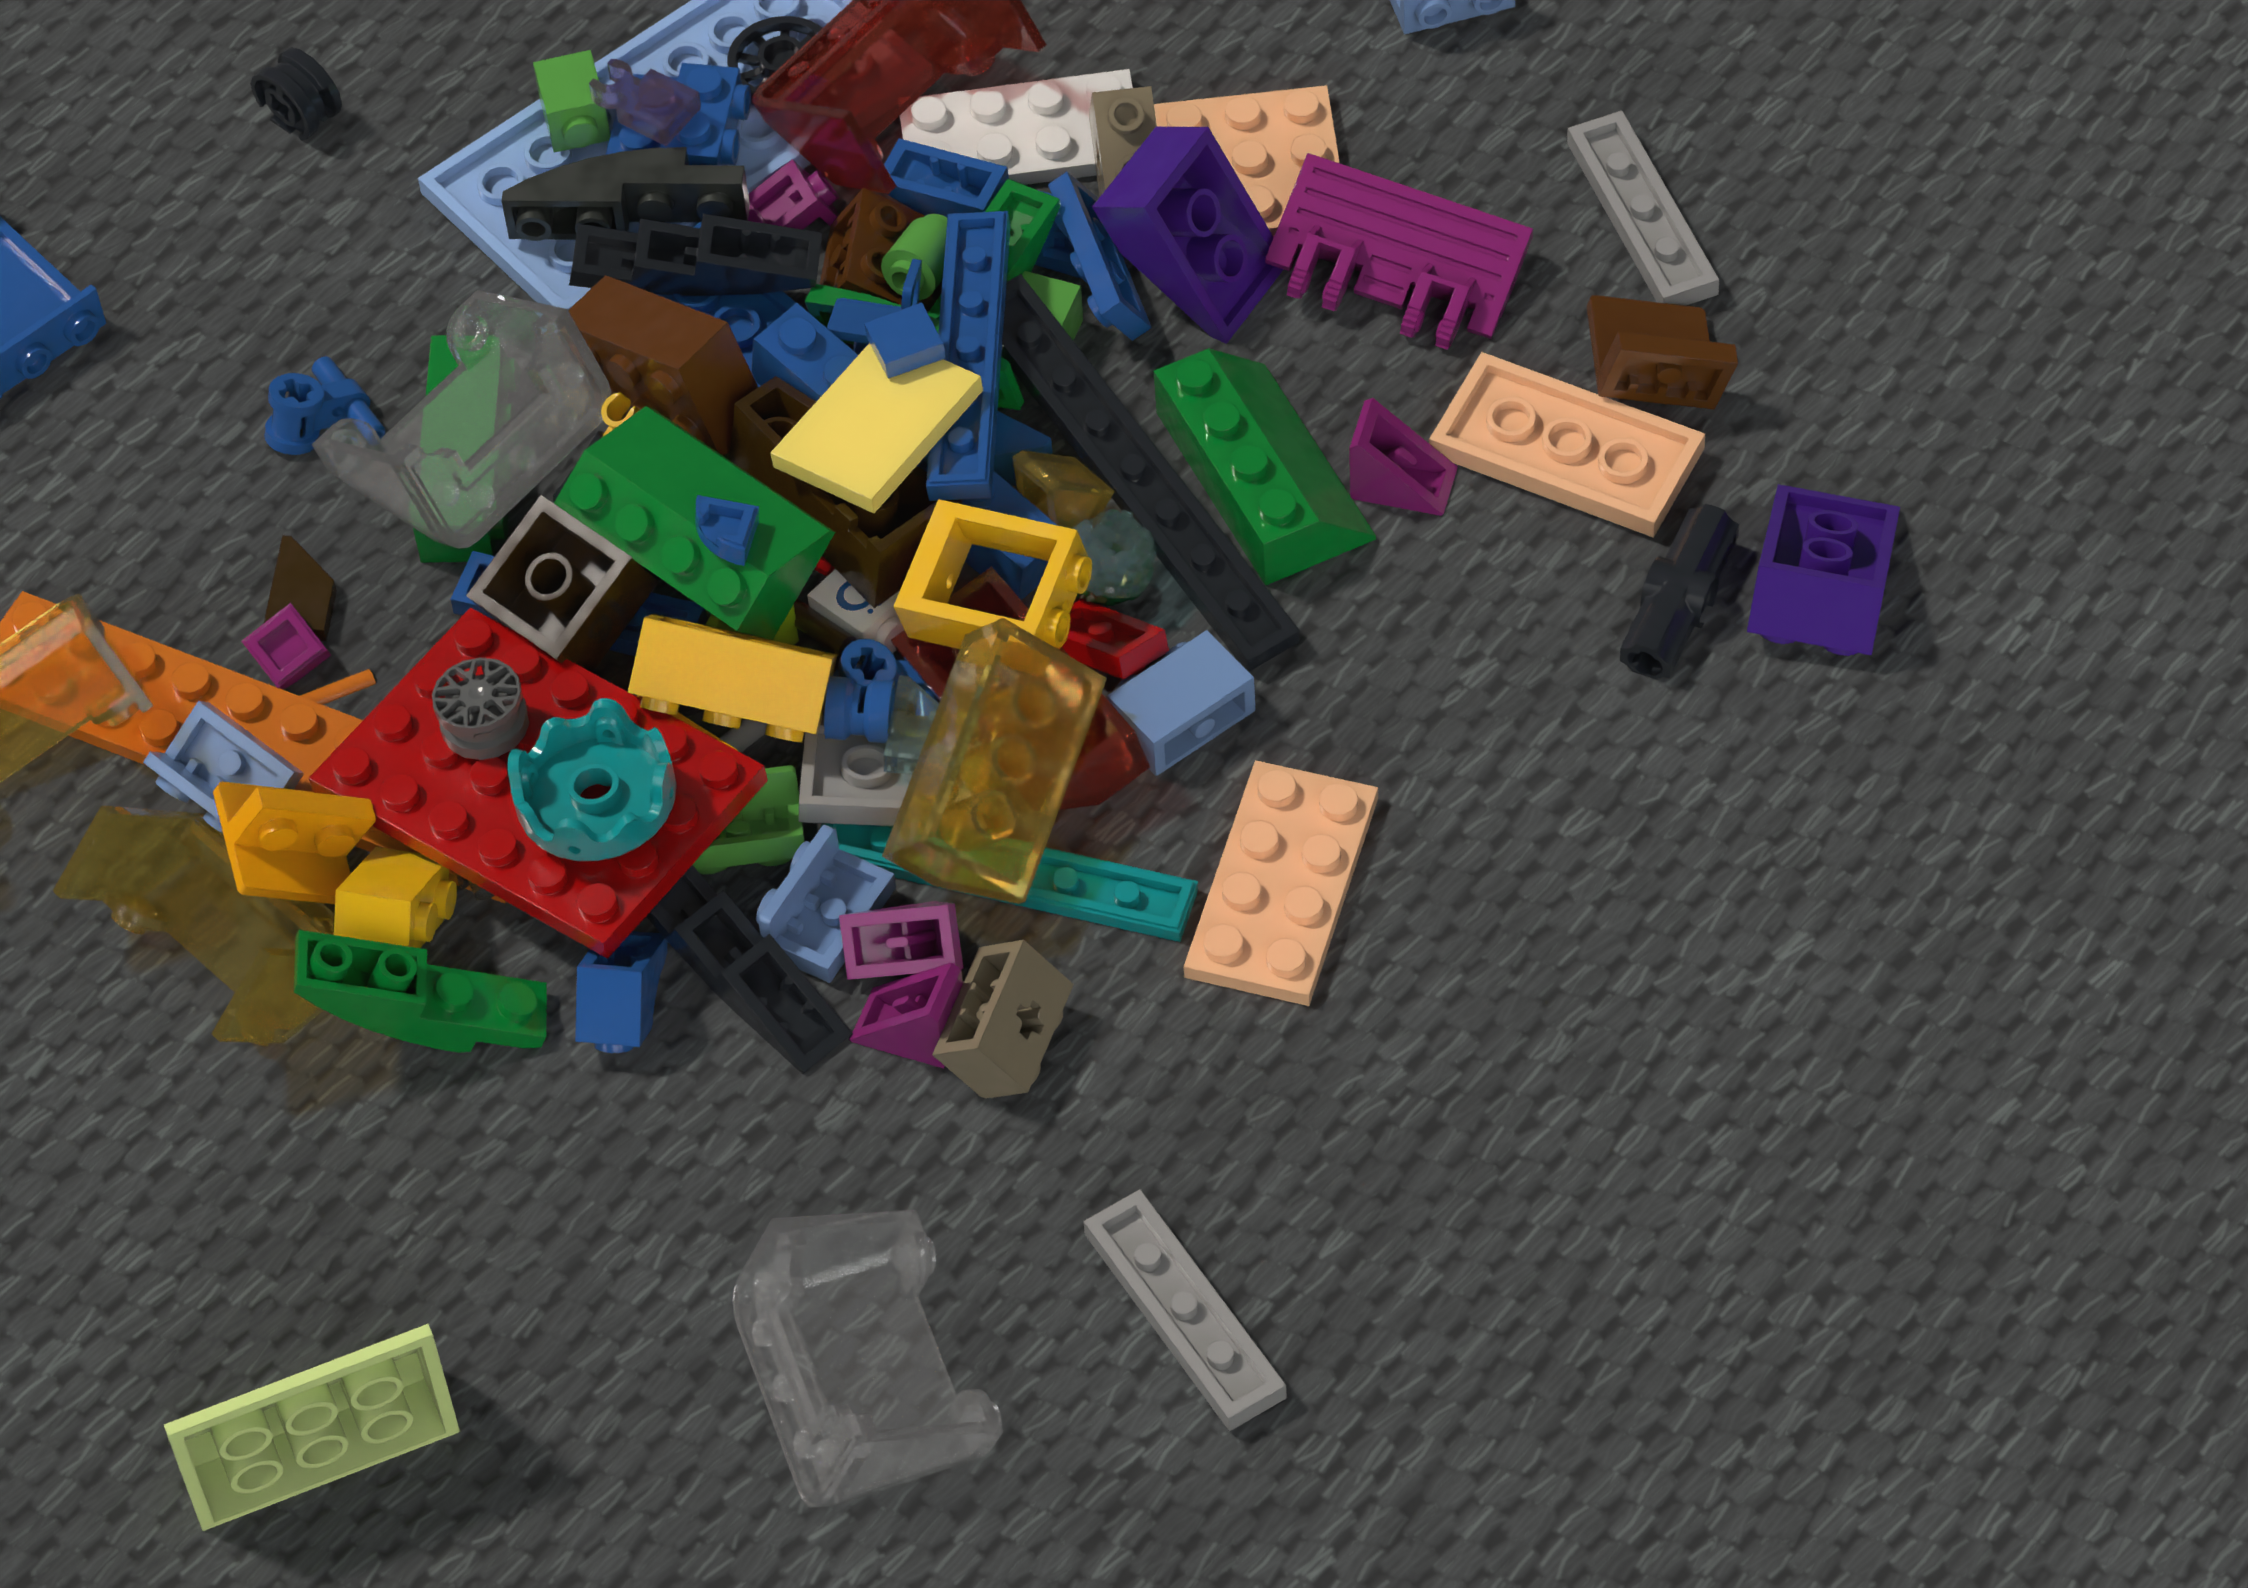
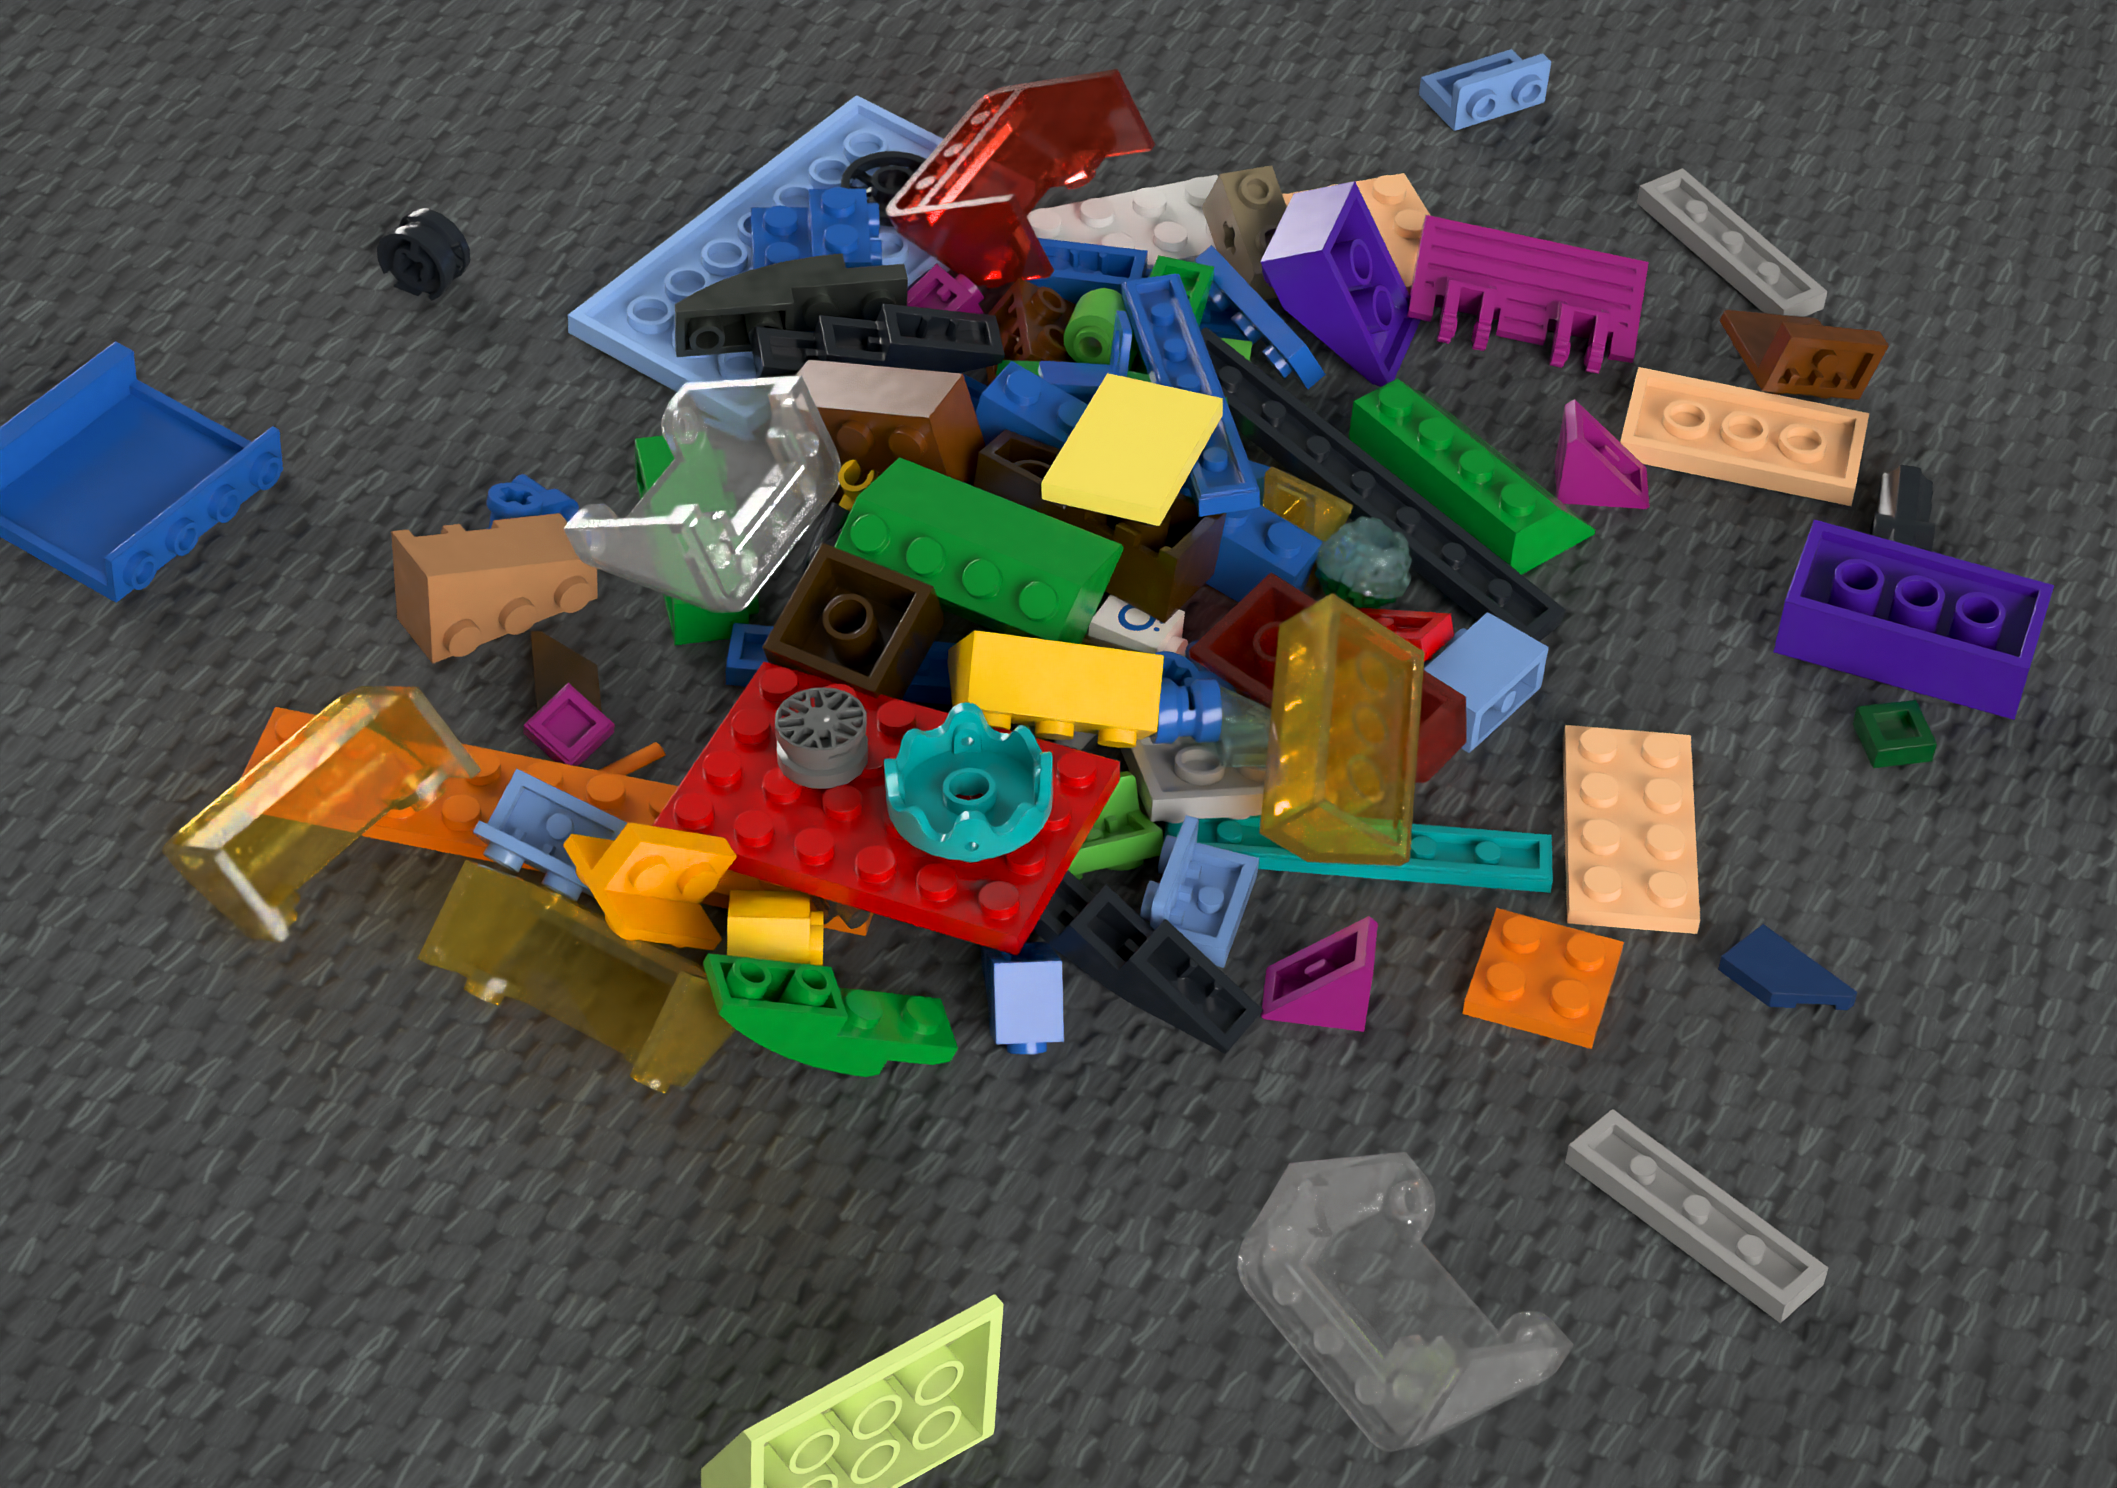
camera: 20 degrees left, 10 degrees down
bright green brick [533,50,610,153] -> none
clear purple plate [589,59,701,146] -> none
blue tile [695,495,759,566] -> none
magenta slope [839,901,963,980] -> none
blue tile [864,302,946,379] -> none
yellow window [893,499,1092,669] -> none
dark tan brick [932,940,1074,1099] -> none
dark purple slope [1747,484,1900,656] -> none
none -> medium nougat wedge [391,513,598,664]
none -> orange plate [1462,908,1624,1049]
none -> dark blue tile [1718,924,1857,1010]
none -> dark purple slope [1773,520,2054,720]
none -> dark green plate [1853,700,1937,768]

